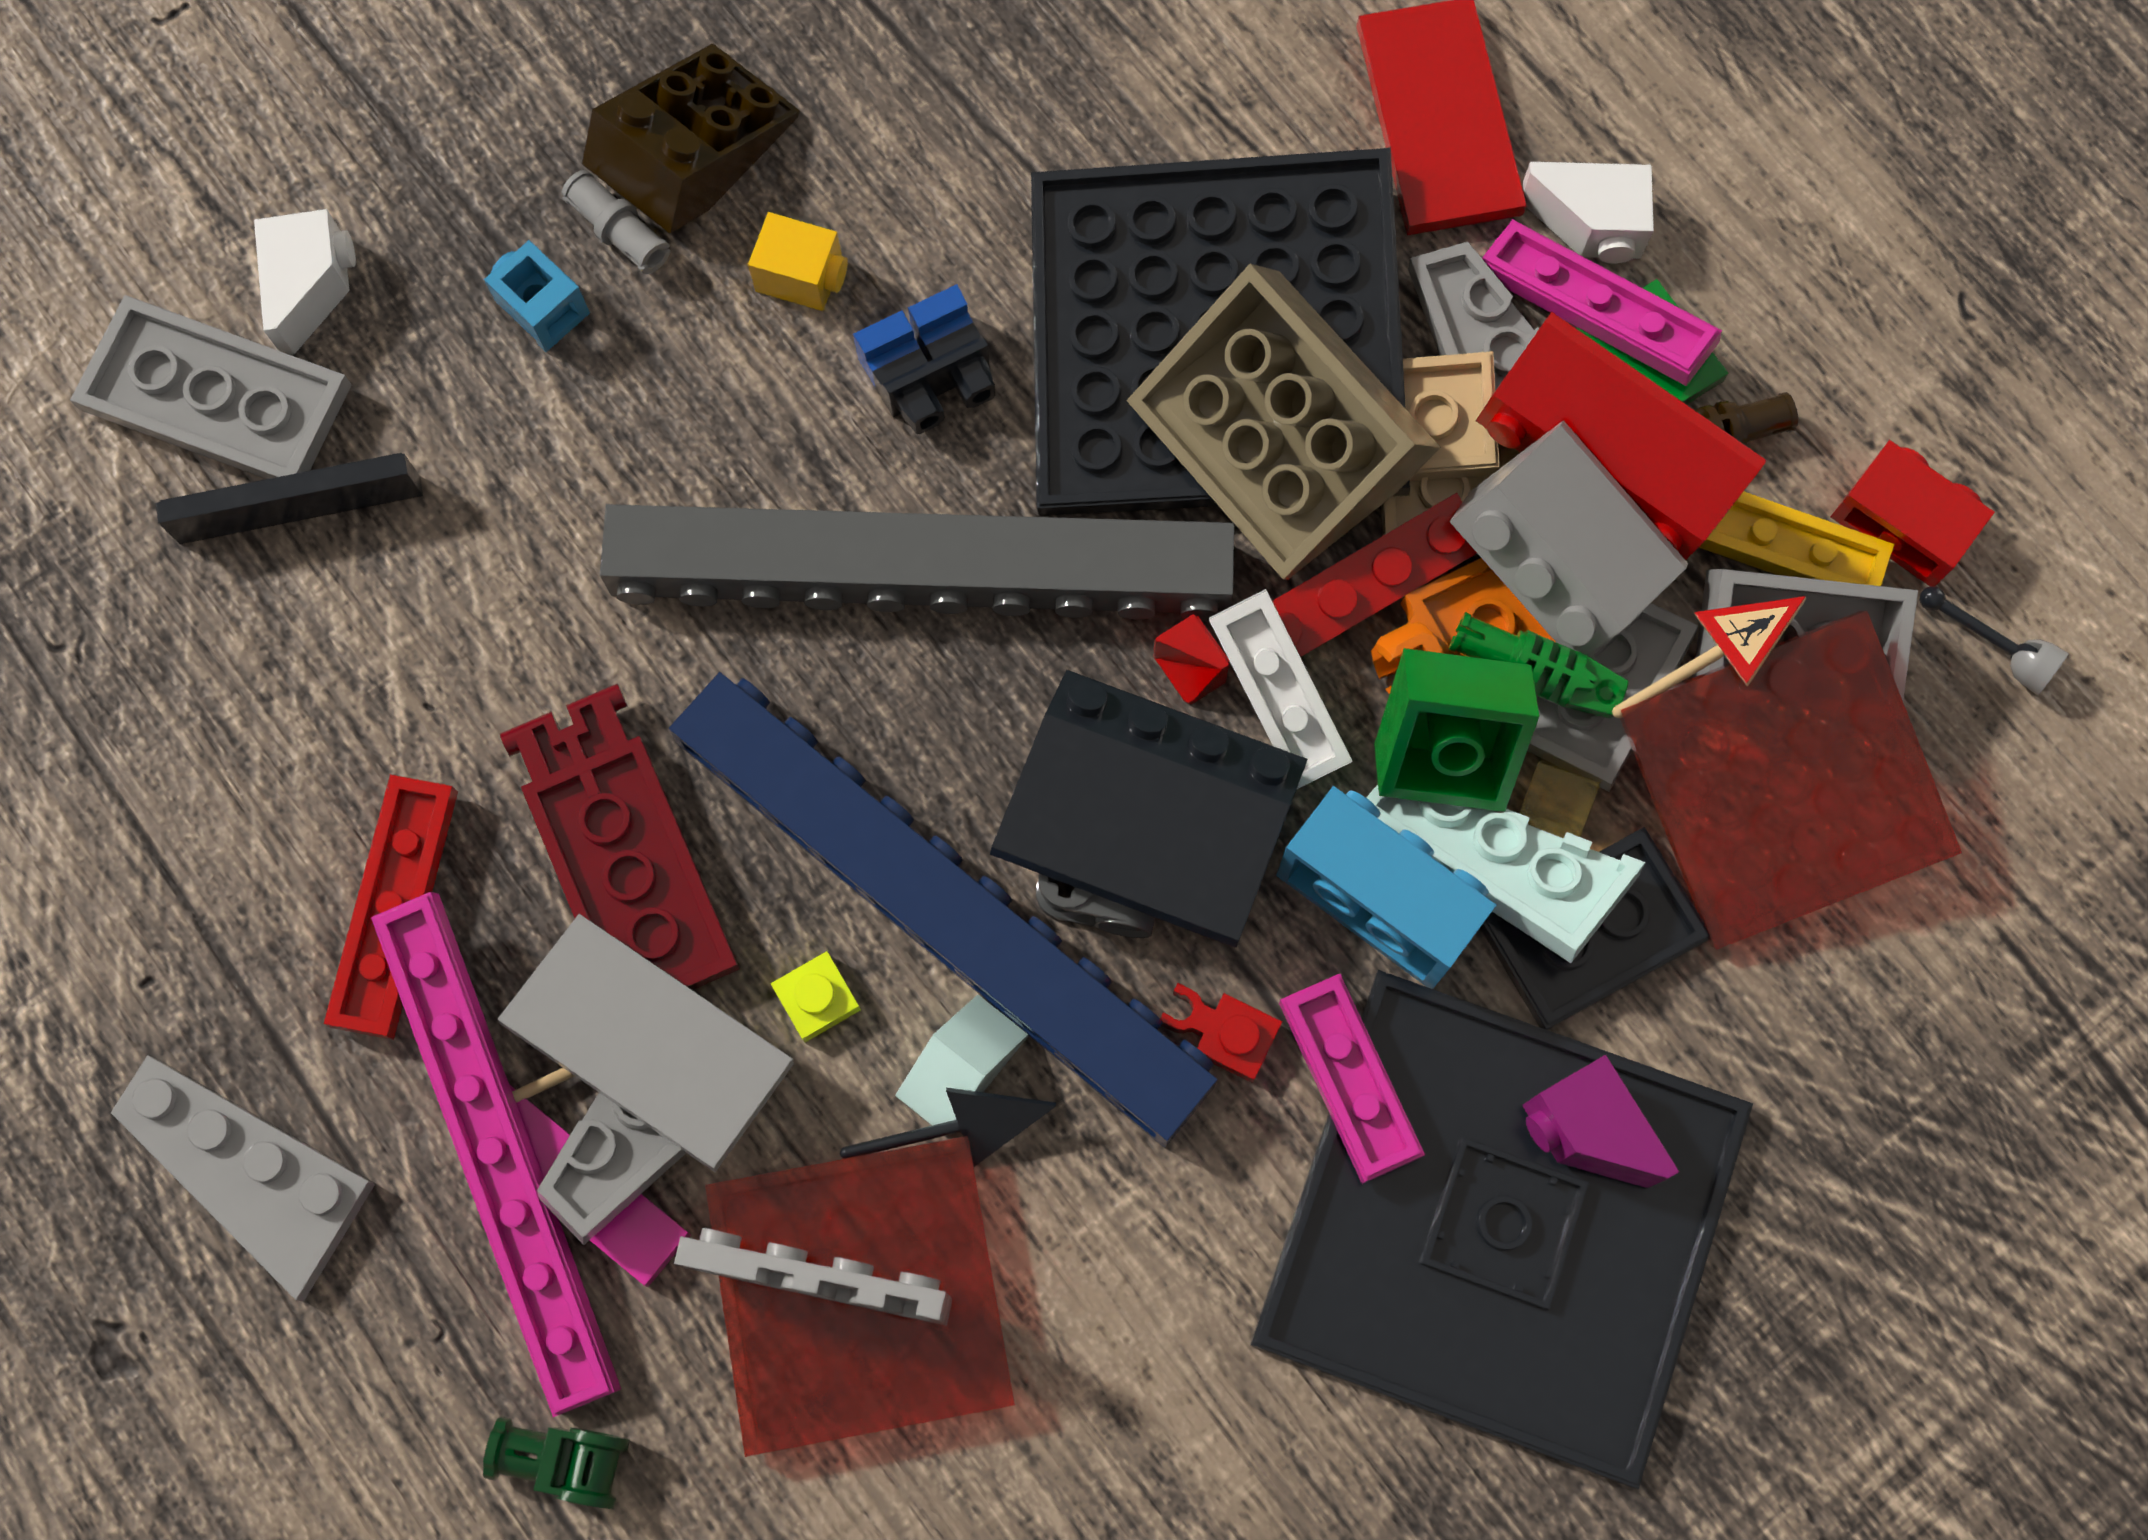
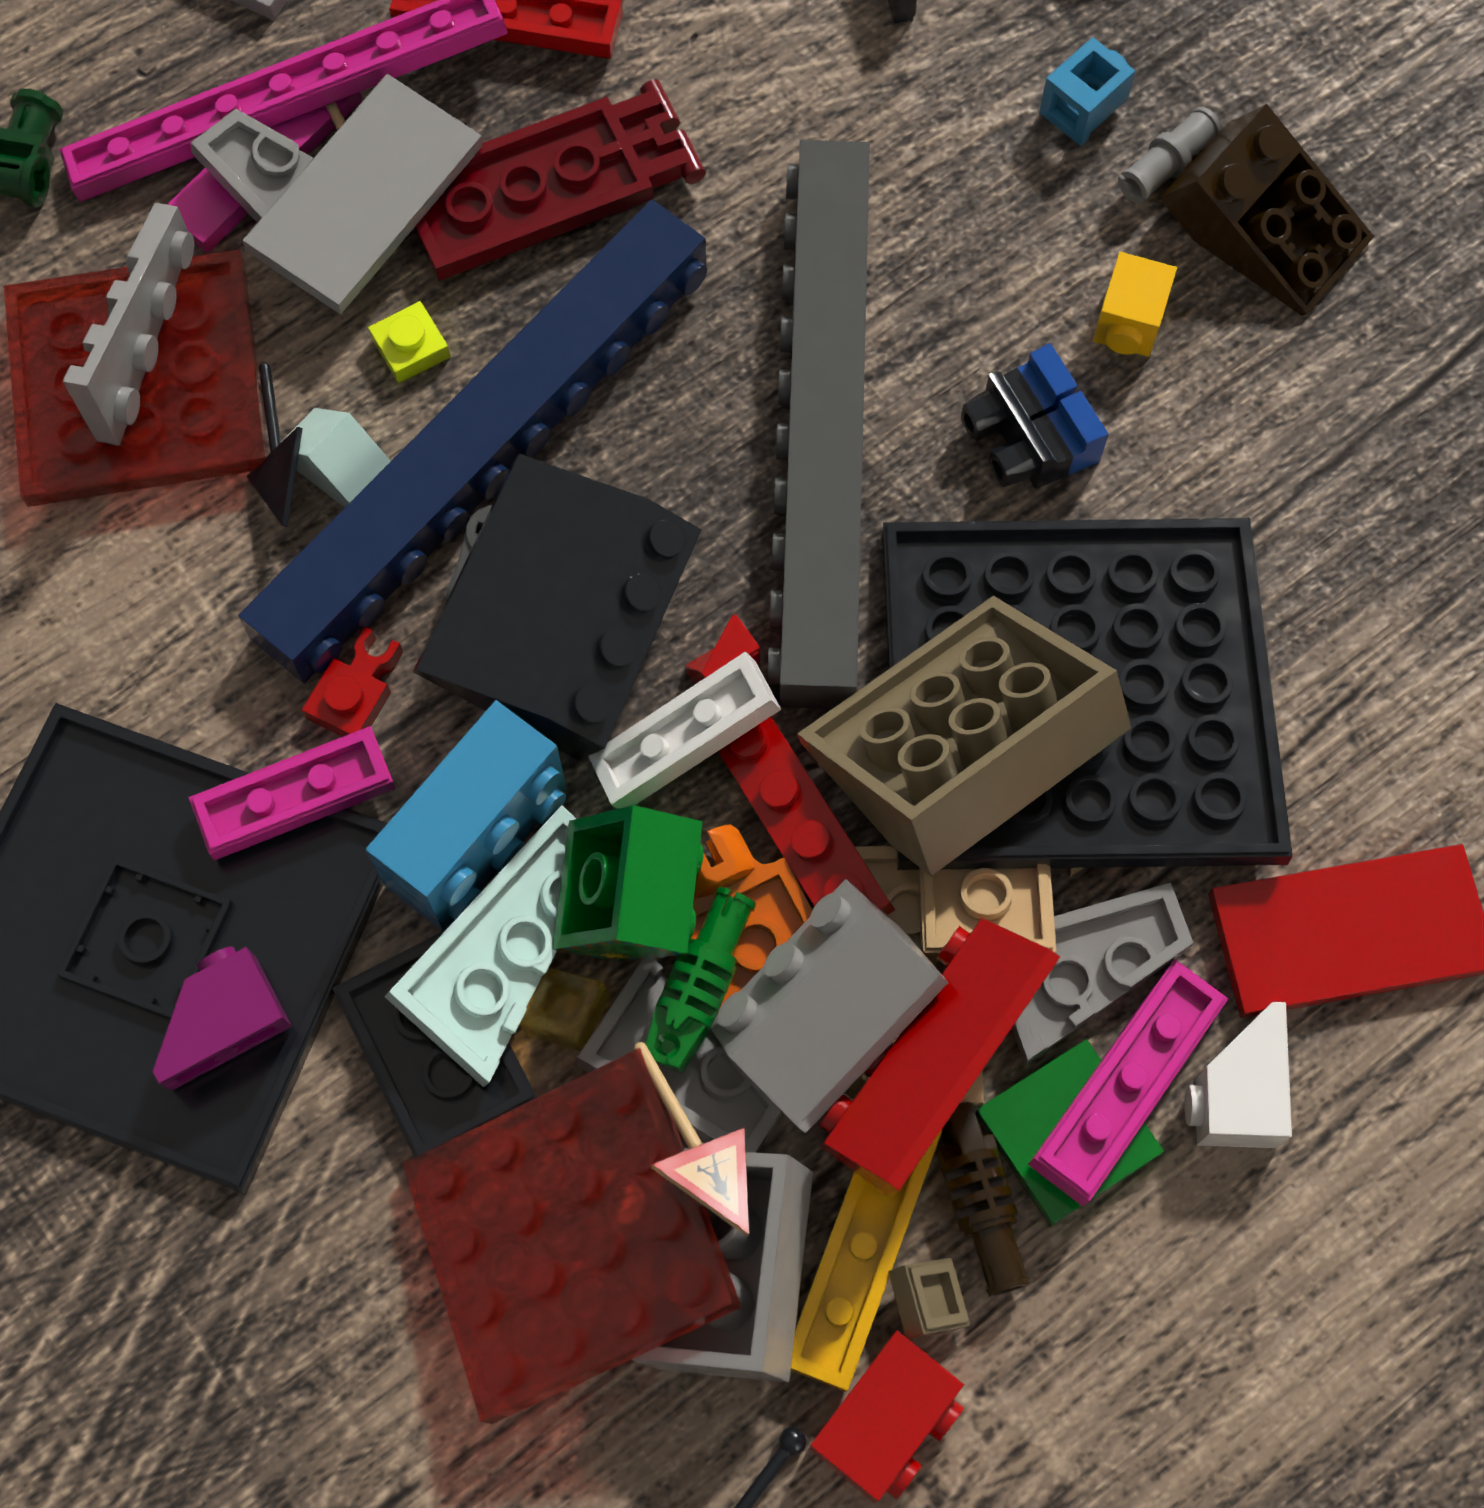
camera: 90 degrees right, 5 degrees down
none -> dark tan tile [888,1258,970,1340]

